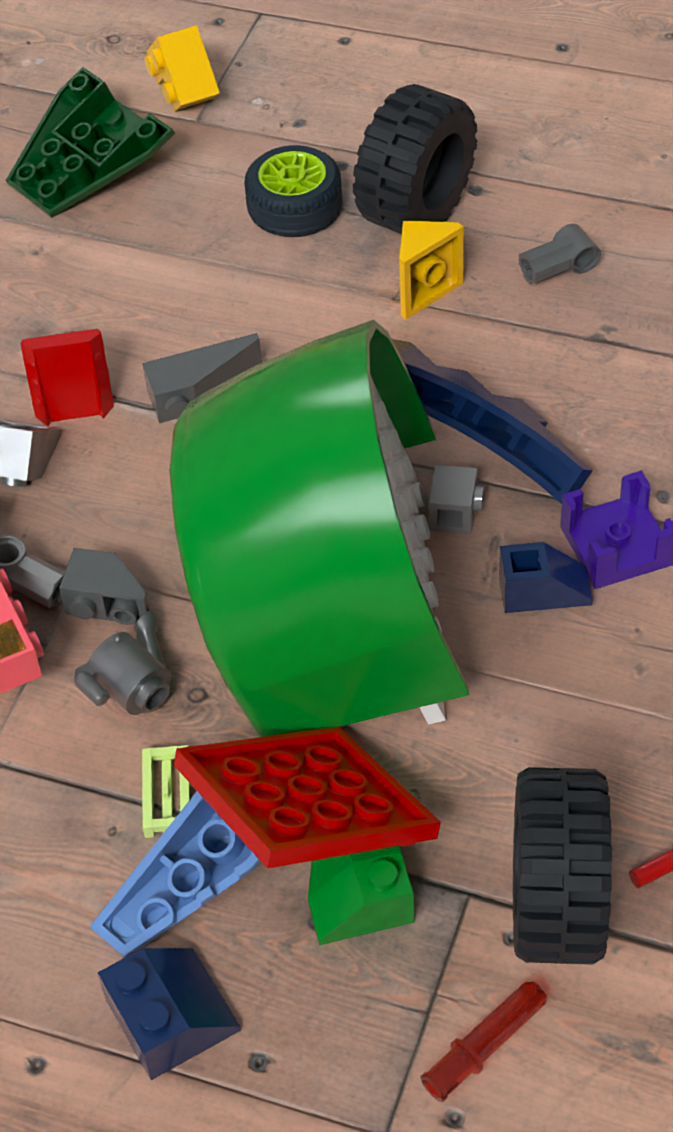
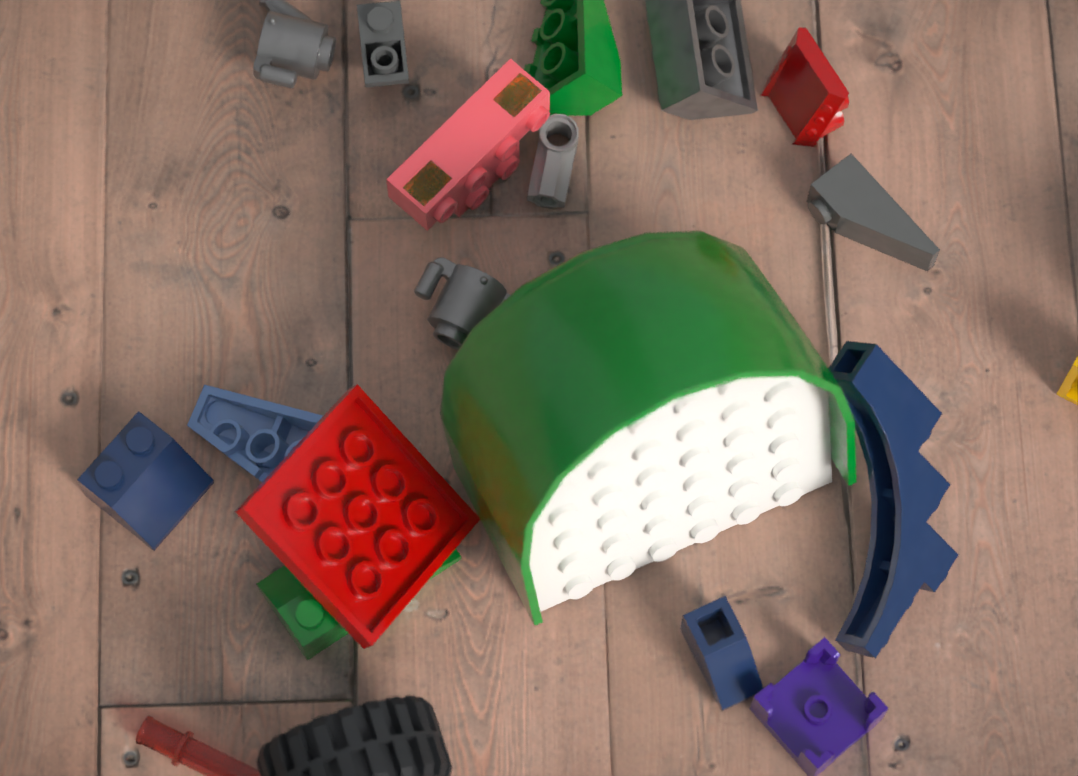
camera: 65 degrees right, 20 degrees up
dark grey slope [59,548,150,625] -> none
yellowish green tile [142,745,191,838] -> none
light grey brick [428,464,484,534] -> none

